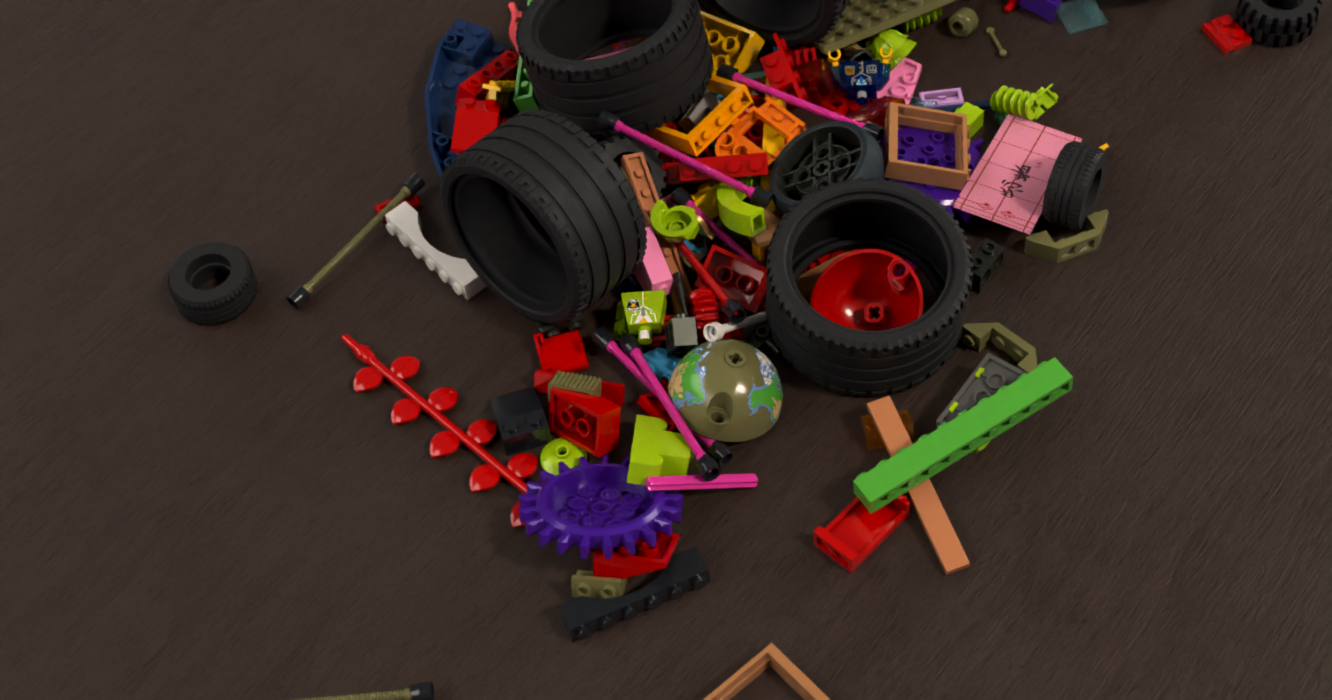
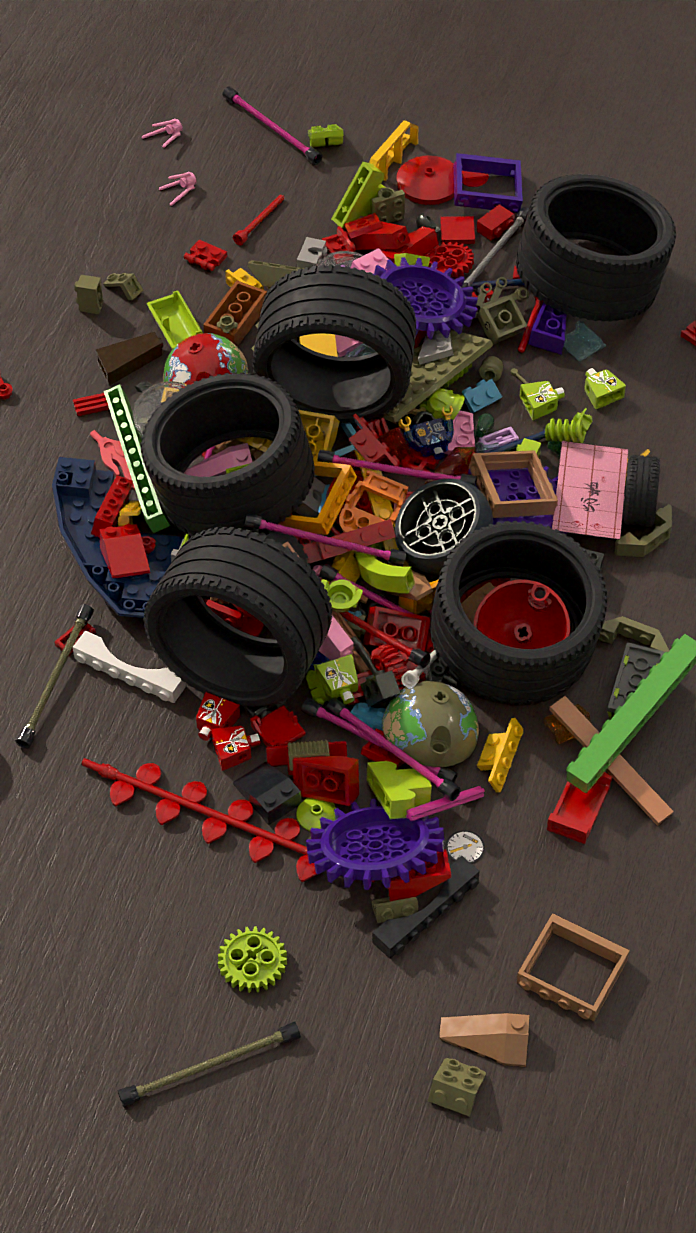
camera: 25 degrees left, 0 degrees up
none -> red torso [196,692,240,741]
none -> red torso [211,726,260,771]
none -> lime gear [218,926,287,993]
none -> white sticker [446,830,485,863]
none -> dark azure bracket [462,379,502,413]
none -> clear green cone [474,413,494,438]
none -> yellow bracket [477,718,523,792]
none -> lime torso [520,381,565,420]
none -> lime torso [584,368,626,409]

